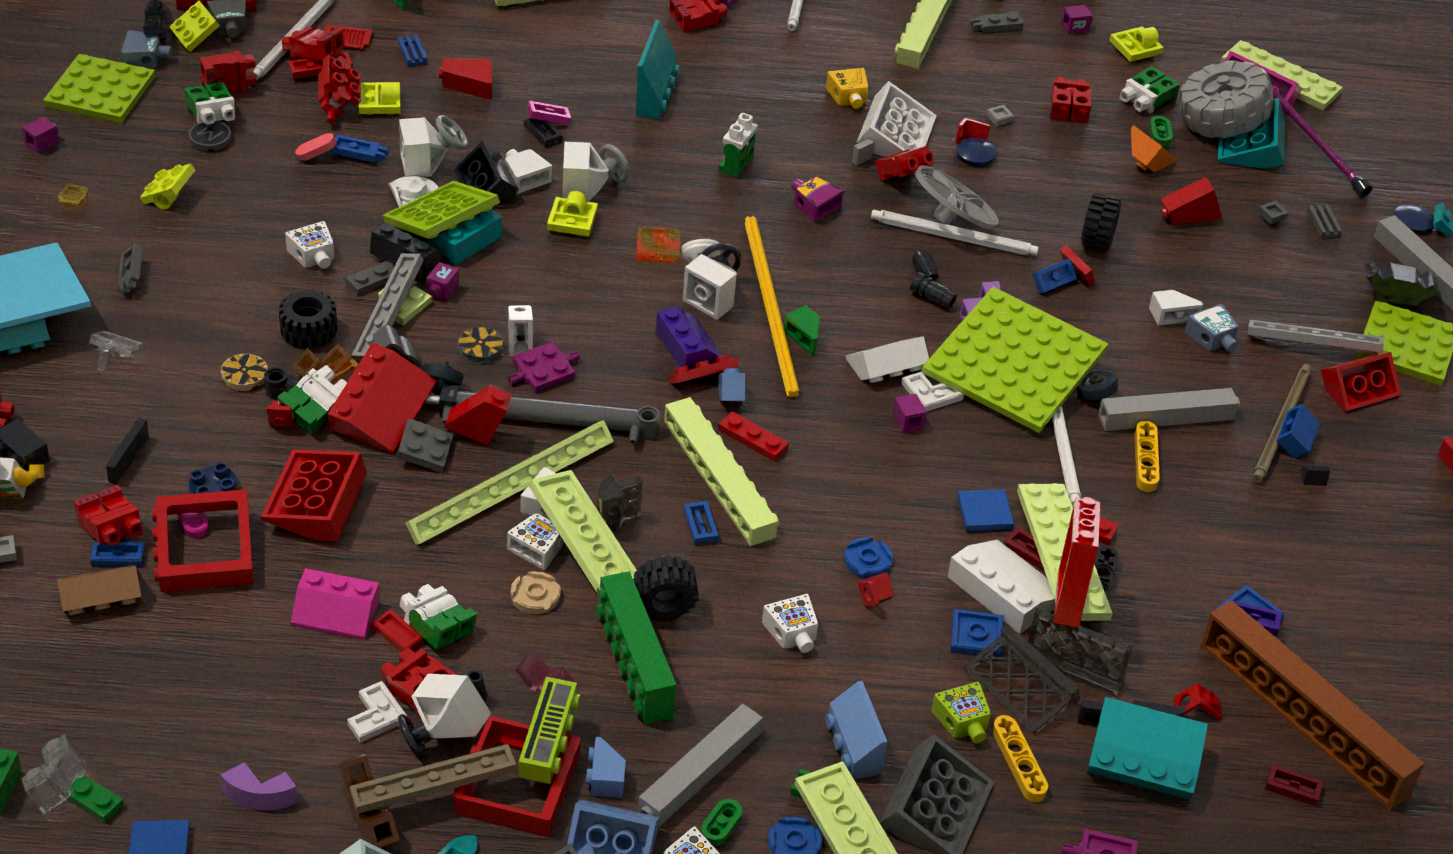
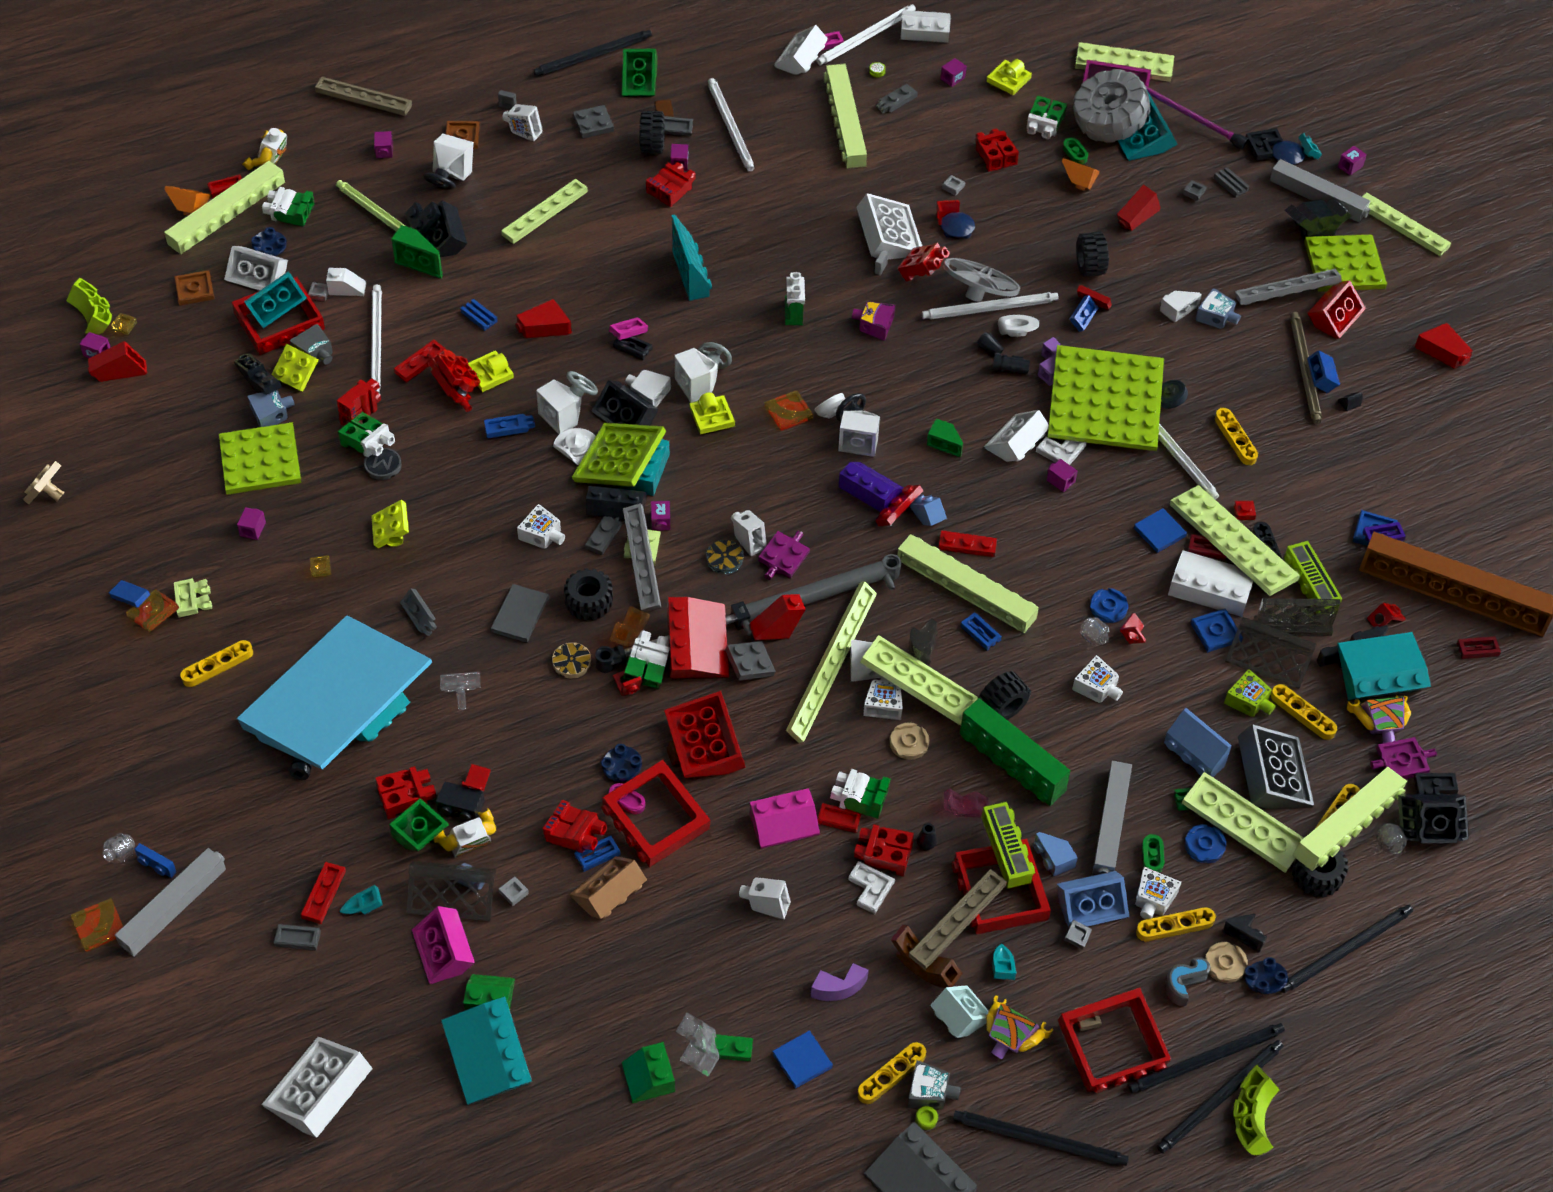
camera: 25 degrees left, 10 degrees up
black tile [106,418,149,485] -> none
red hips [282,27,345,60] -> none
coral tile [295,133,337,161] -> none
red window [324,25,373,50] -> none
dark grey brick [373,325,420,367] -> none
white piece [397,674,491,762] -> none
black wheel [422,361,464,389] -> none
yellow axle [745,216,799,398] -> none
yellow torso [826,68,868,109] -> none
red piece [1054,497,1100,628] -> none
light grey brick [1098,388,1240,431] -> none
none -> red bracket [461,764,491,793]
none -> dark grey tile [491,584,549,643]
none -> white torso [739,877,790,919]
none -> white hat [998,315,1039,337]
none -> clear head [1080,617,1109,646]
none -> black plate [1245,128,1283,160]
none -> lime brick [1284,541,1342,615]
none -> torso [1347,695,1411,743]

